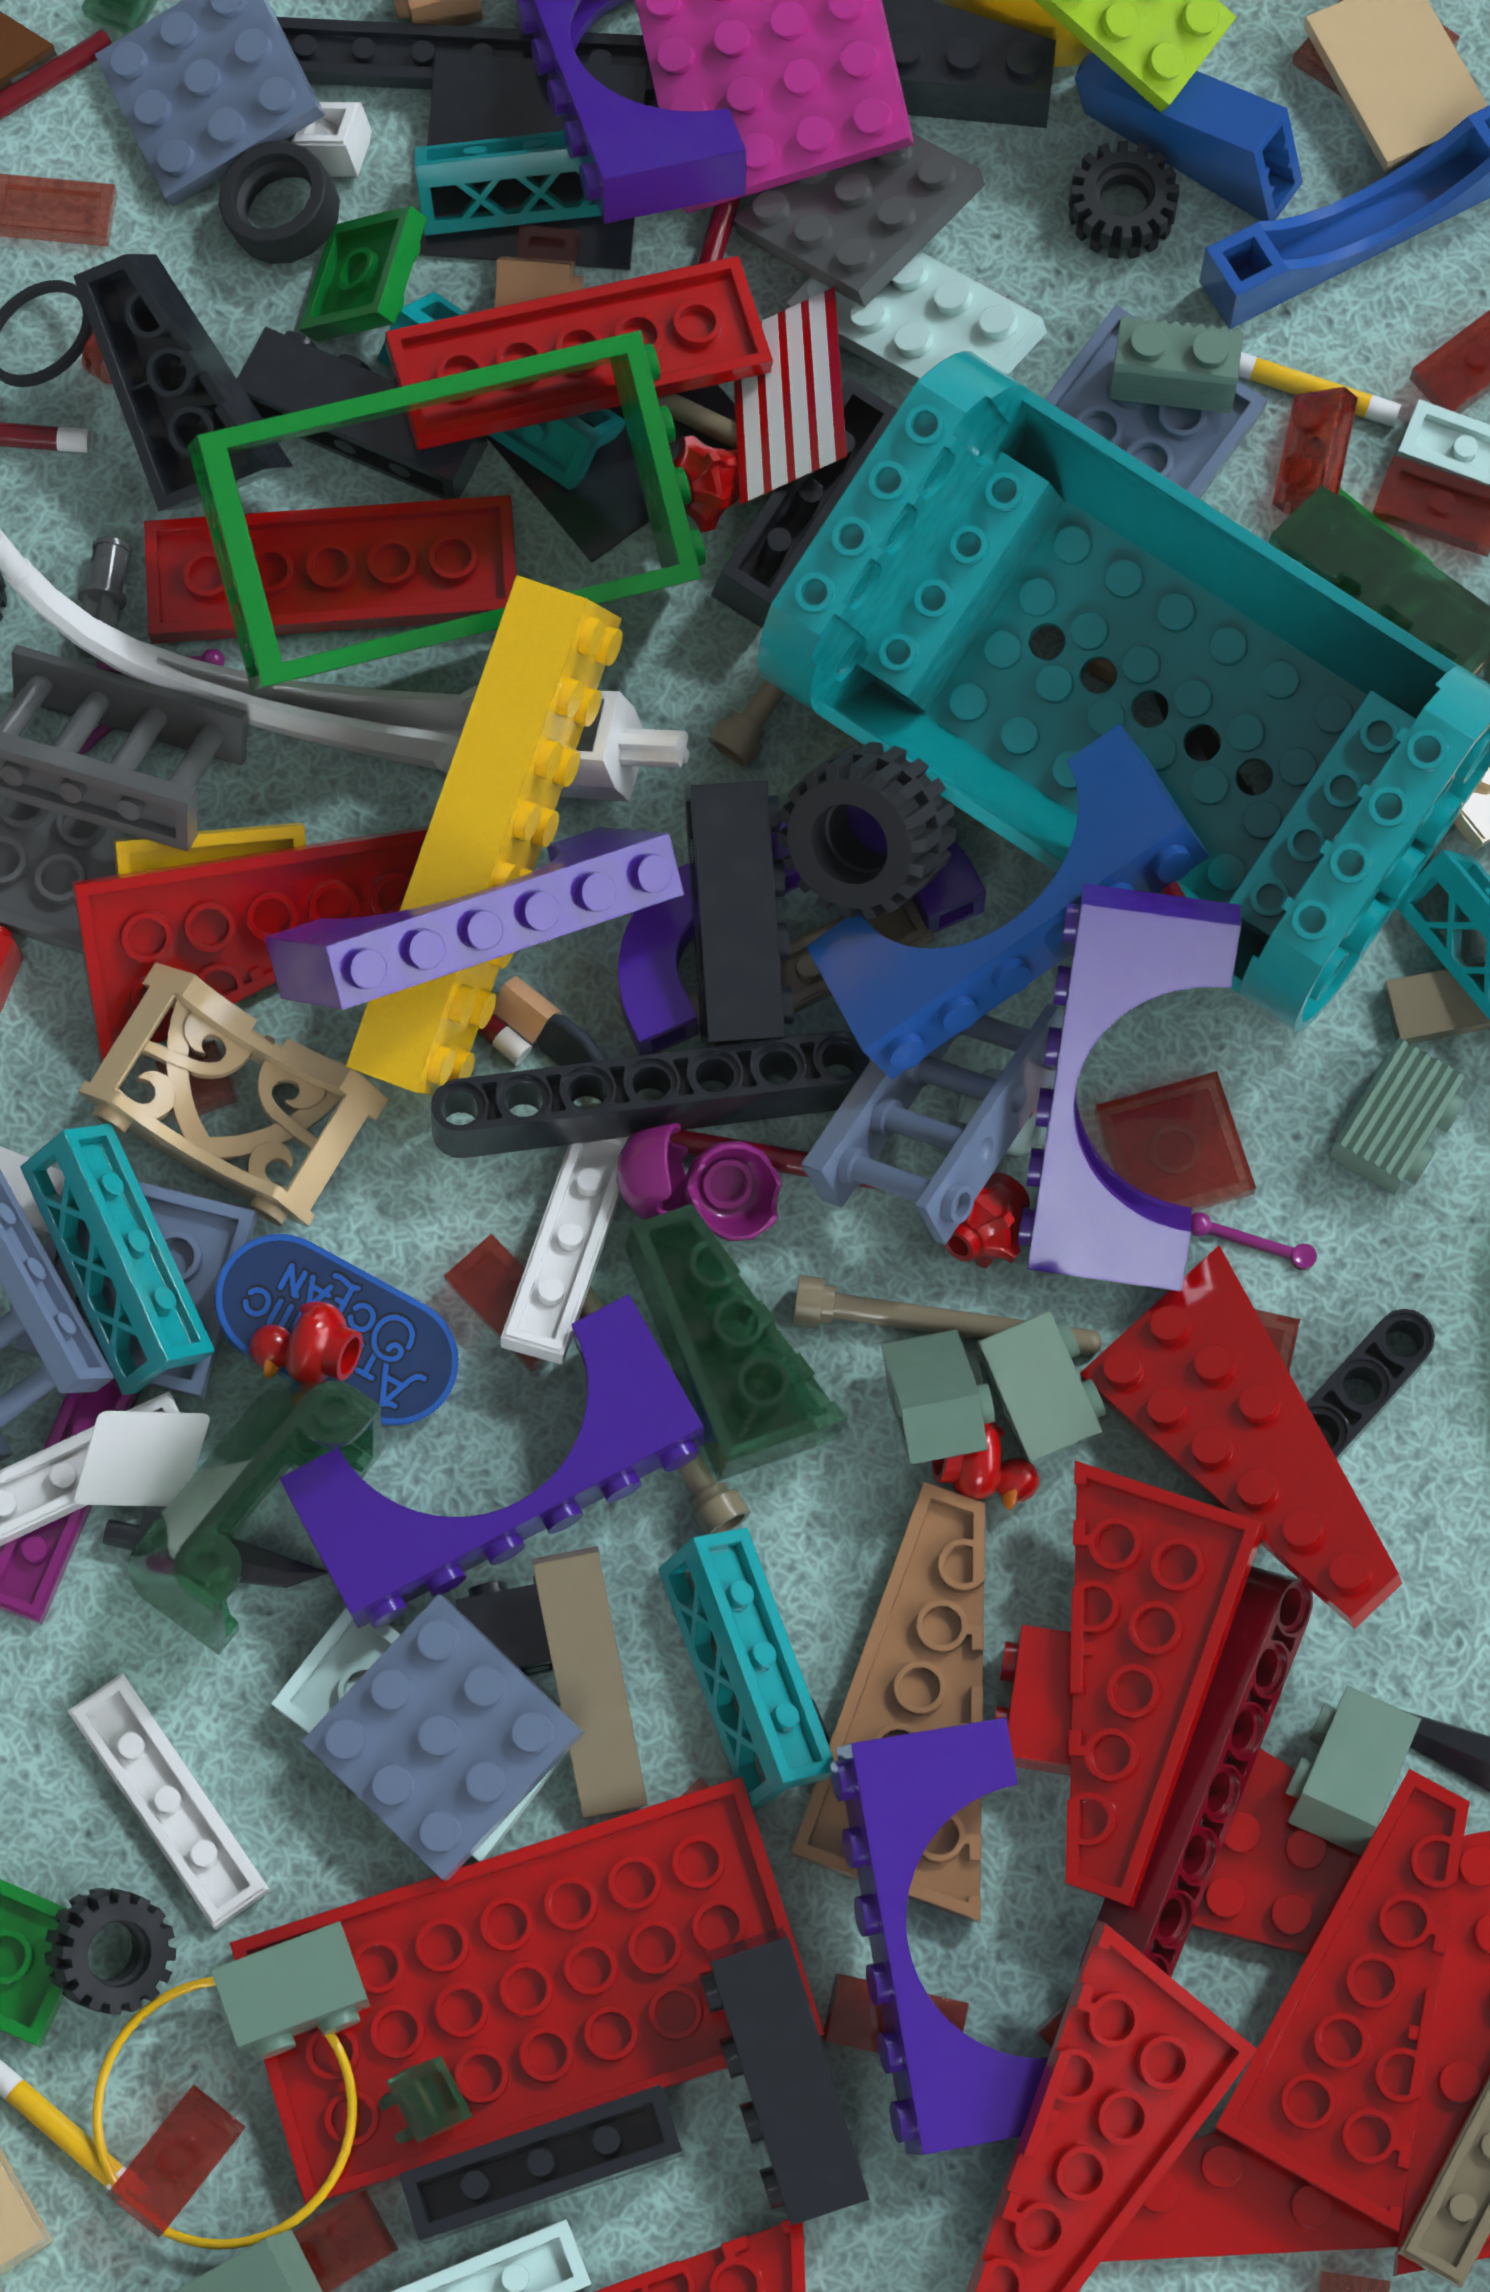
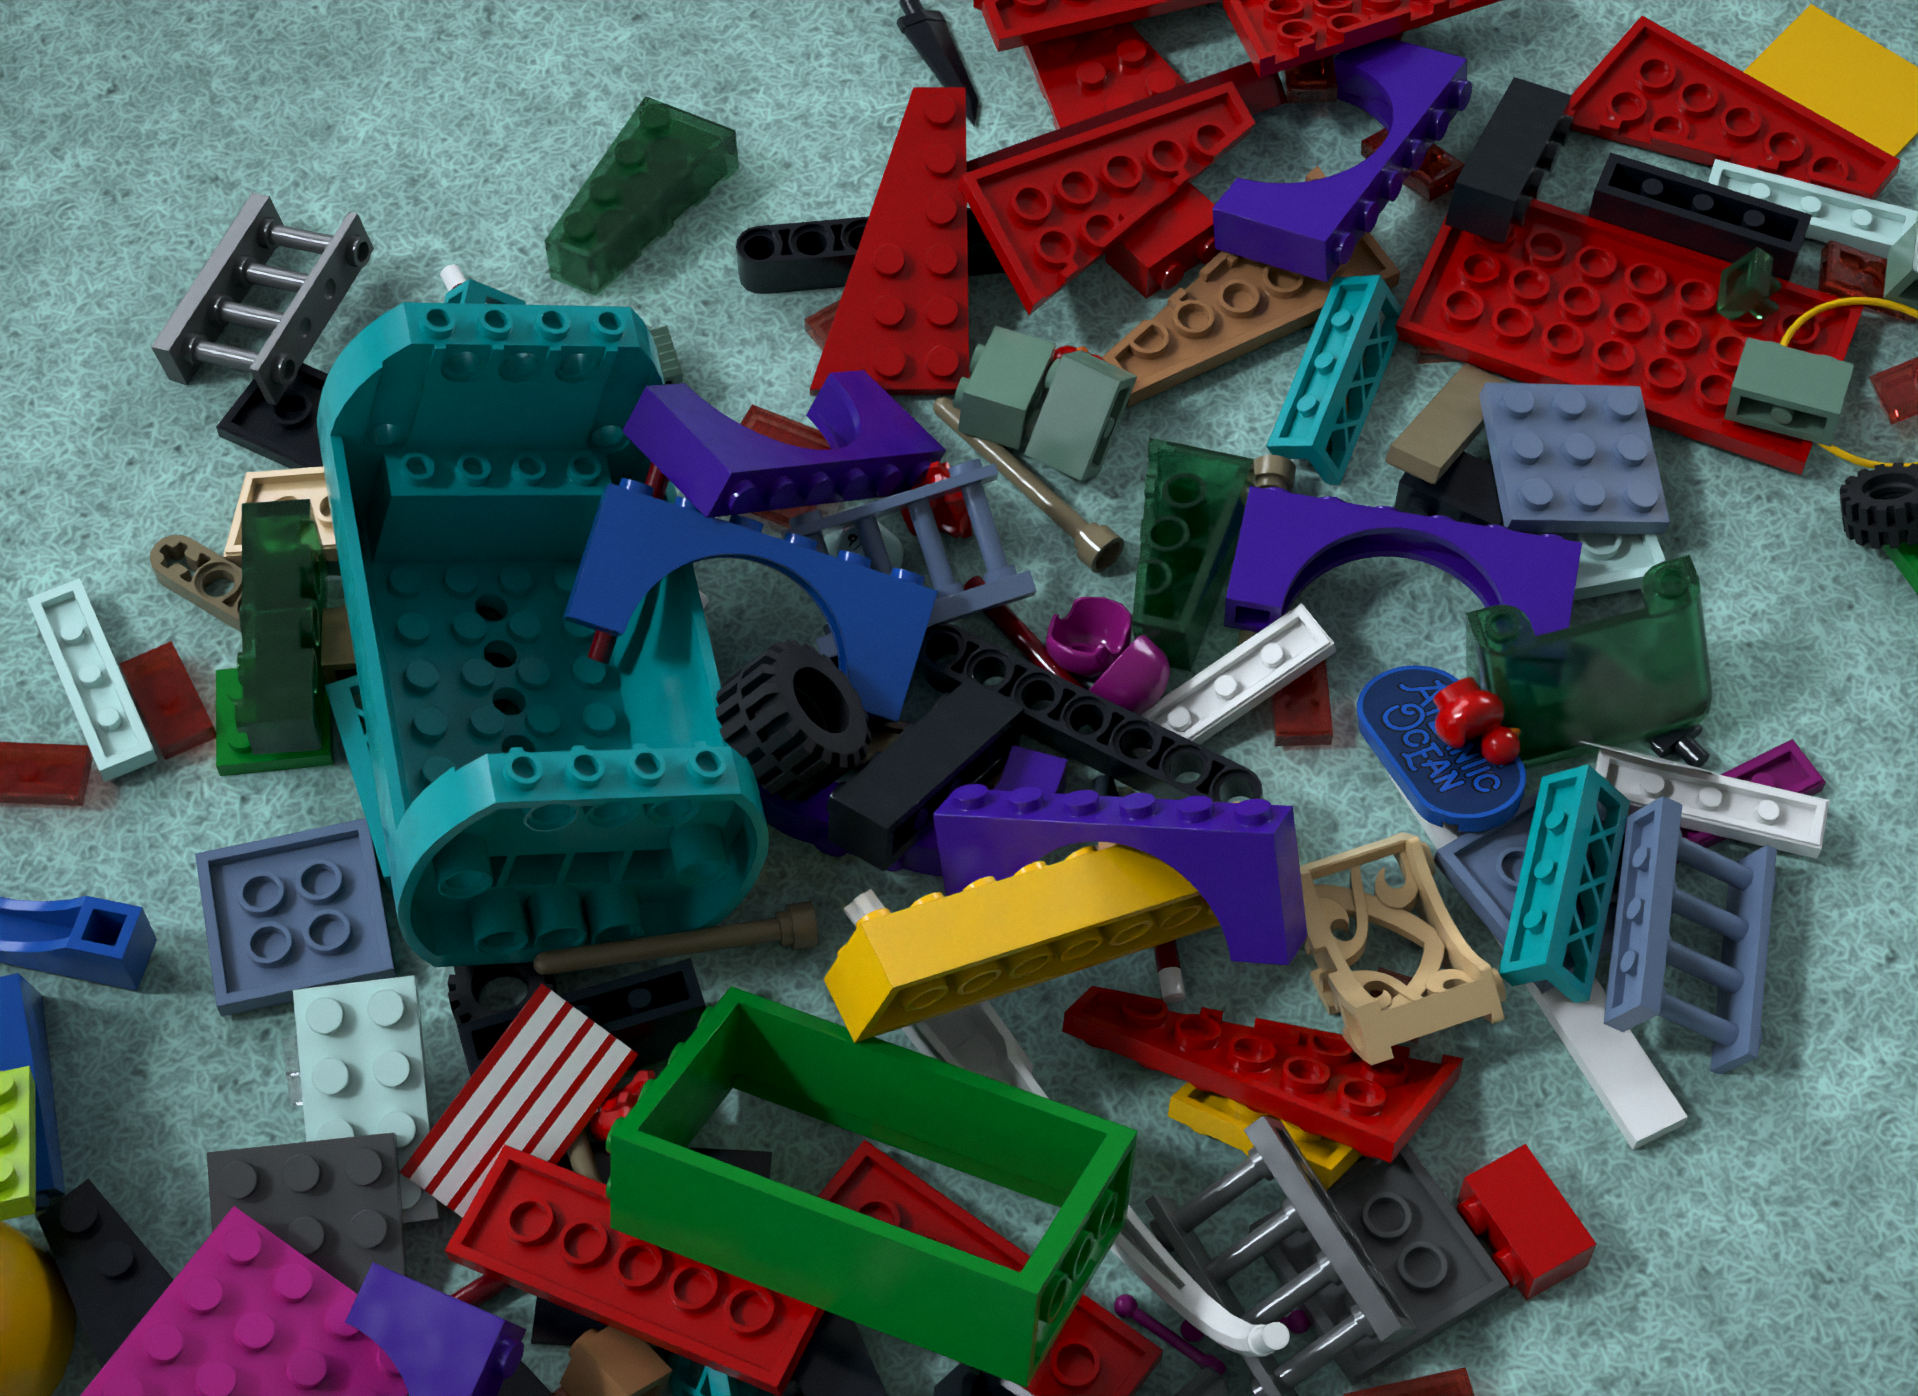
camera: 140 degrees left, 15 degrees down
white tile [68,1673,271,1930] -> none
black tyre [1068,140,1179,259] -> none
sand green brick [1110,314,1243,414] -> none
magenta hinge [1191,1212,1317,1271] -> none
yellow bar [1238,352,1402,428] -> none
clear red plate [1272,386,1358,514] -> none
sand green brick [1286,1685,1421,1856] -> none

